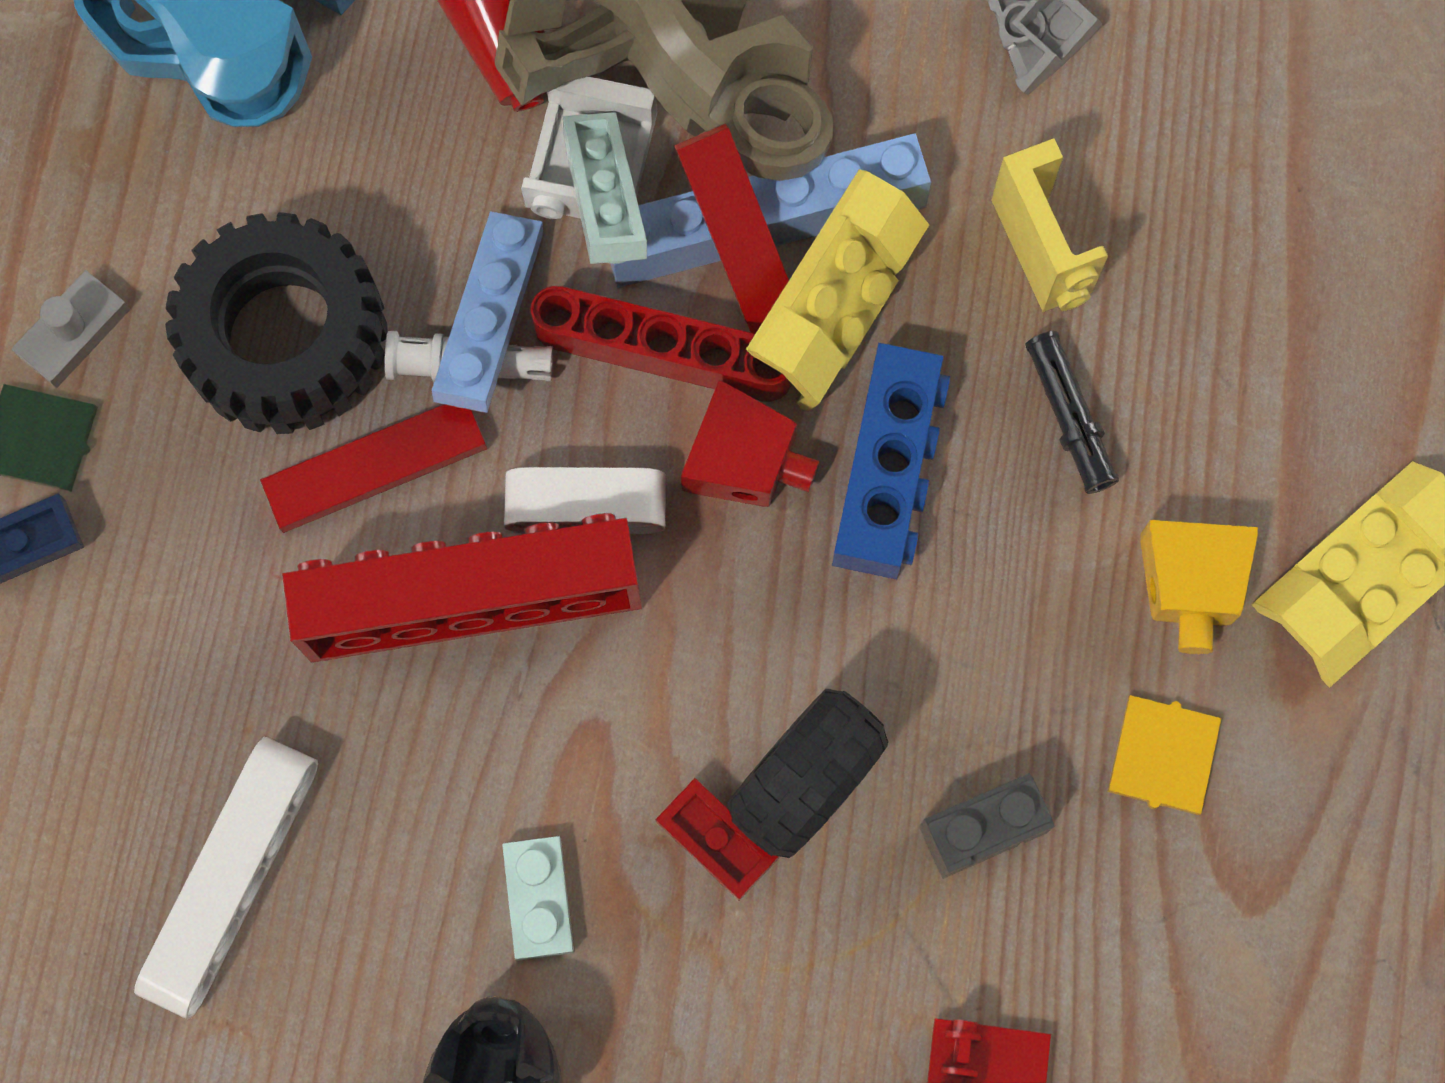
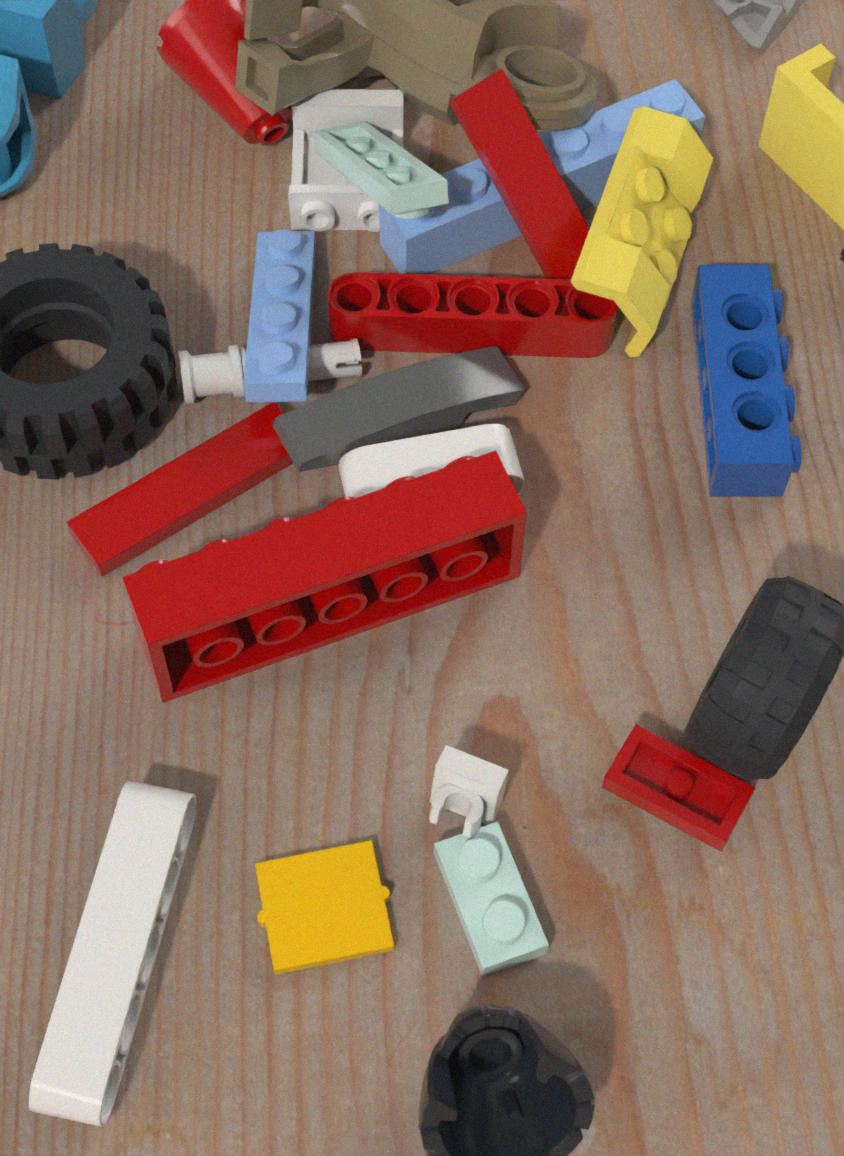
camera: 15 degrees left, 15 degrees down
red torso [681,381,820,507] -> none
none -> yellow piece [255,840,394,975]
none -> dark grey slope [272,346,525,472]
none -> white tile [429,745,509,838]

